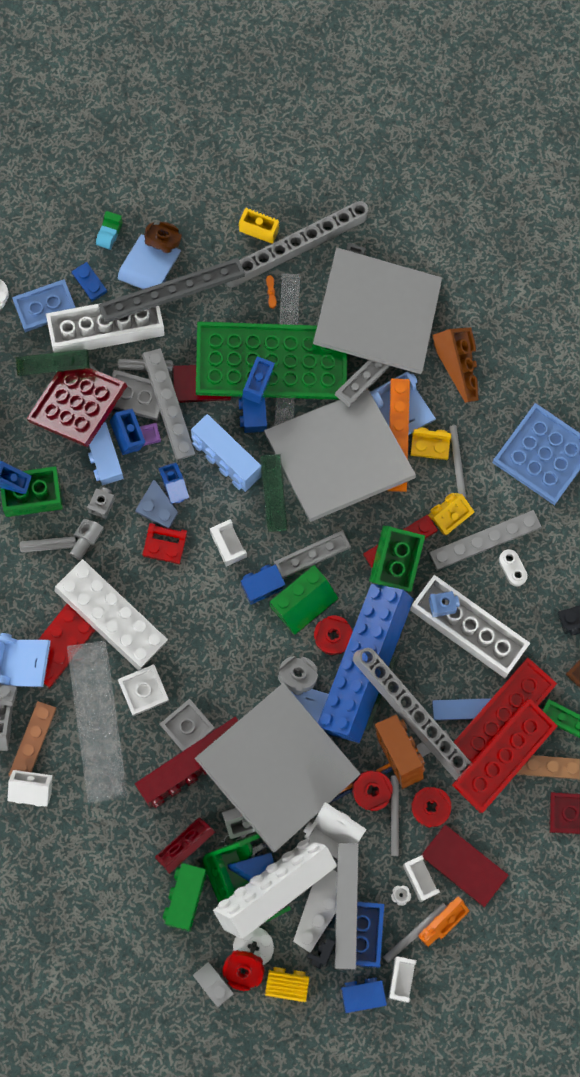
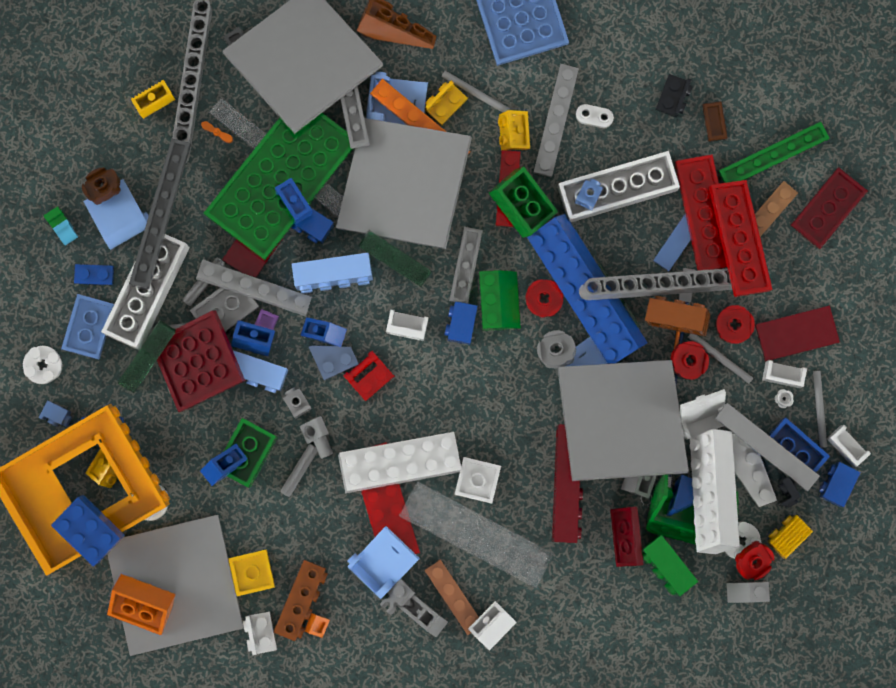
camera: 50 degrees left, 10 degrees up
light grey plate [159,699,215,751] -> none
orange hinge [418,897,470,947] -> none

